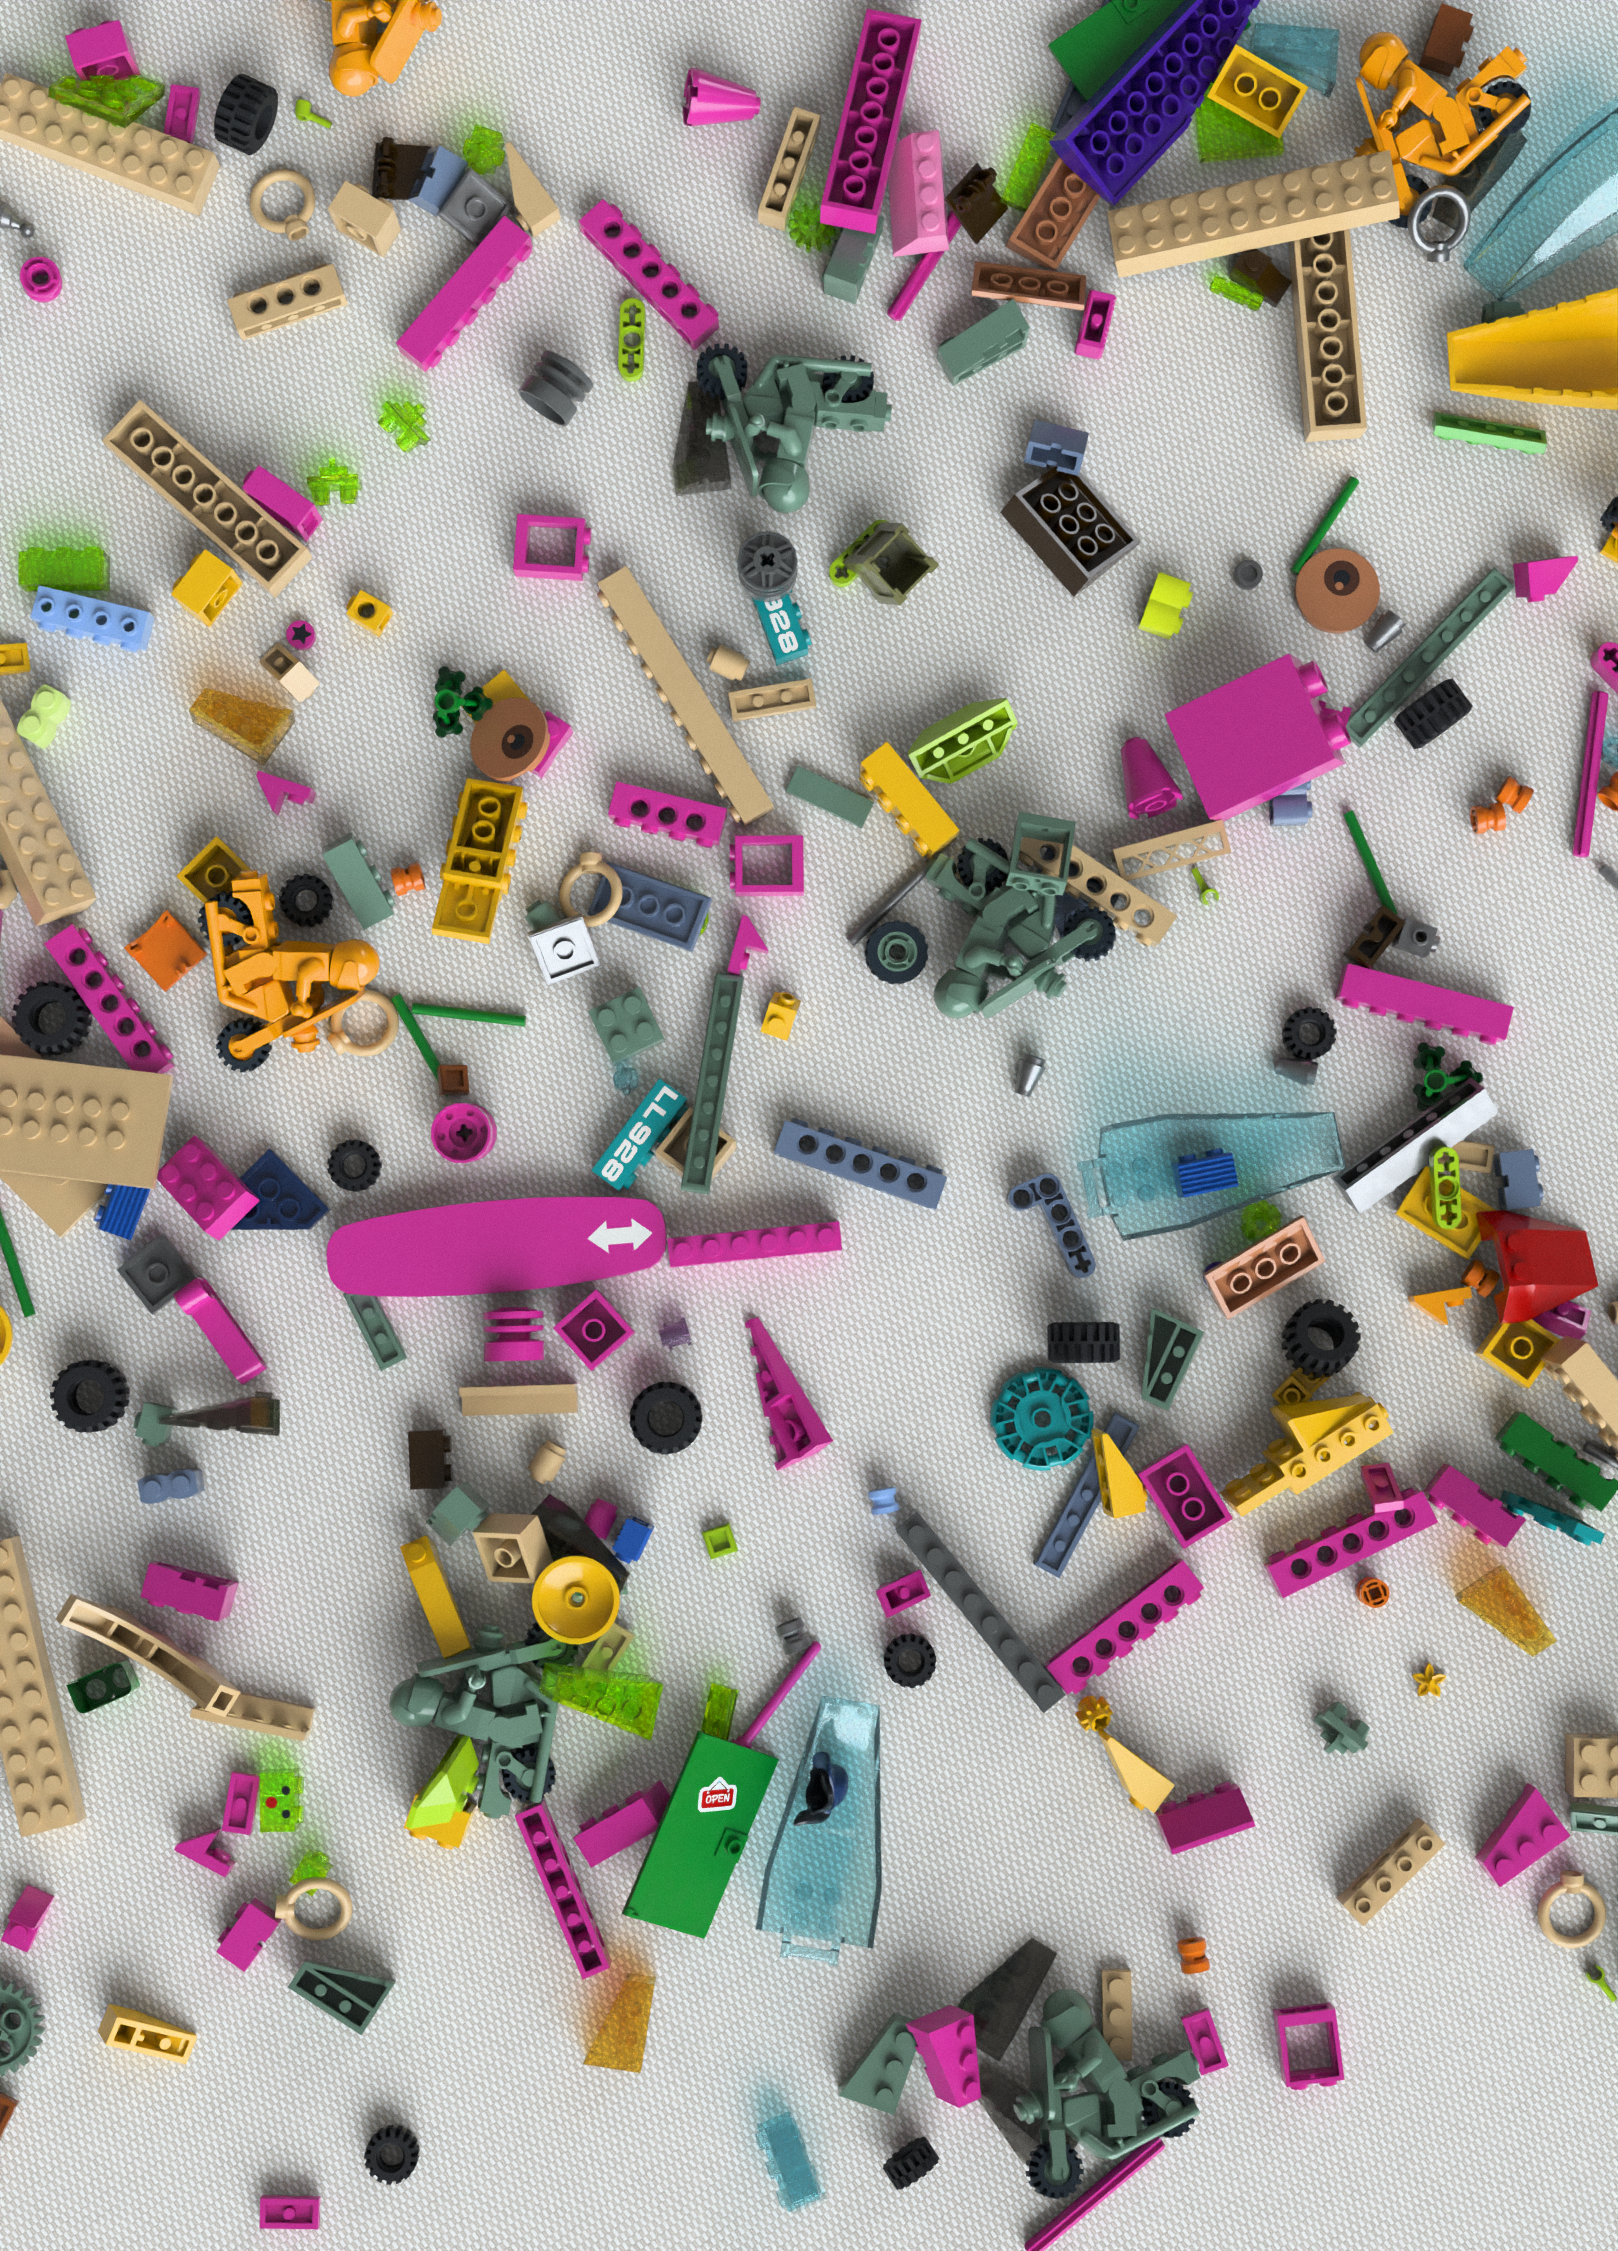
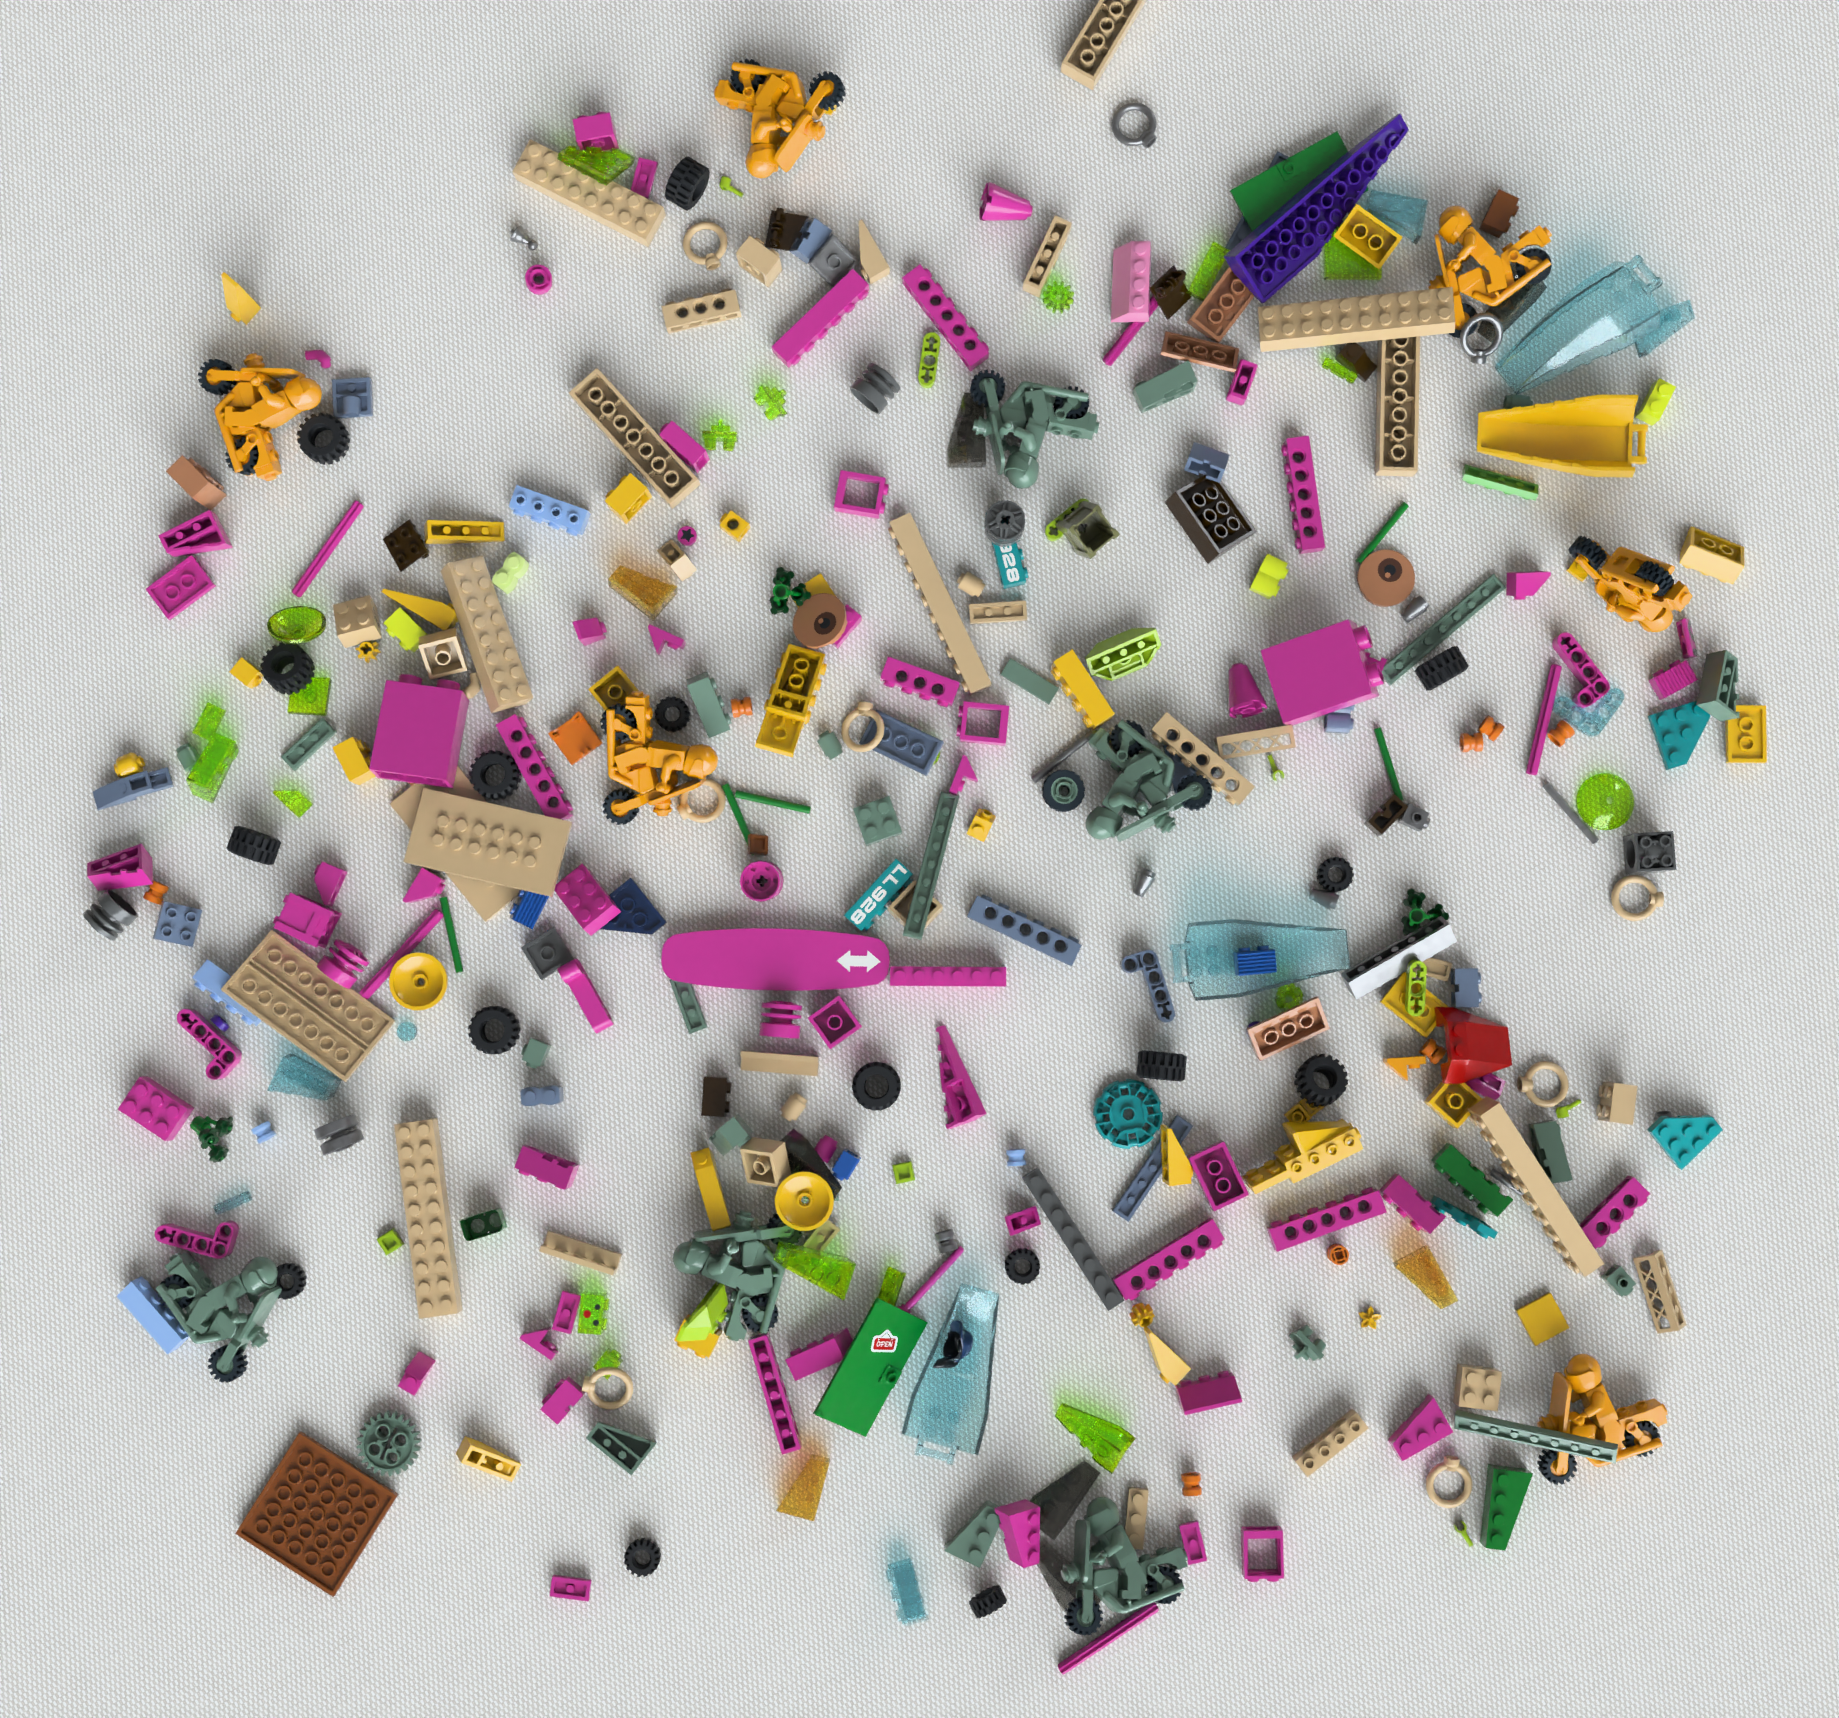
camera: 15 degrees right, 0 degrees up
clear neon green brick [18,546,110,592] -> none
tan arch [56,1594,241,1717] -> none
clear smoke wedge [157,1391,280,1436] -> none
black tyre [327,1140,382,1192] -> none
clear neon green brick [463,124,505,175] -> none
tile [528,913,601,985] -> none
clear light blue plate [613,1063,638,1096] -> none
clear purple brick [659,1317,692,1351] -> none
dark pink brick [820,9,922,234] -> none
sand green wedge [821,216,884,304] -> none
sand green window [1006,812,1076,896] -> none
sand green wedge [1141,1307,1205,1412] -> none
flat silver tile [1233,560,1263,590] -> none
dark pink brick [1335,963,1514,1045] -> none
dark pink plate [1361,1462,1404,1513] -> none
none -> dark pink slope [572,617,607,646]
none -> clear neon green wedge [1055,1403,1136,1474]
none -> dark pink brick [1281,436,1325,554]

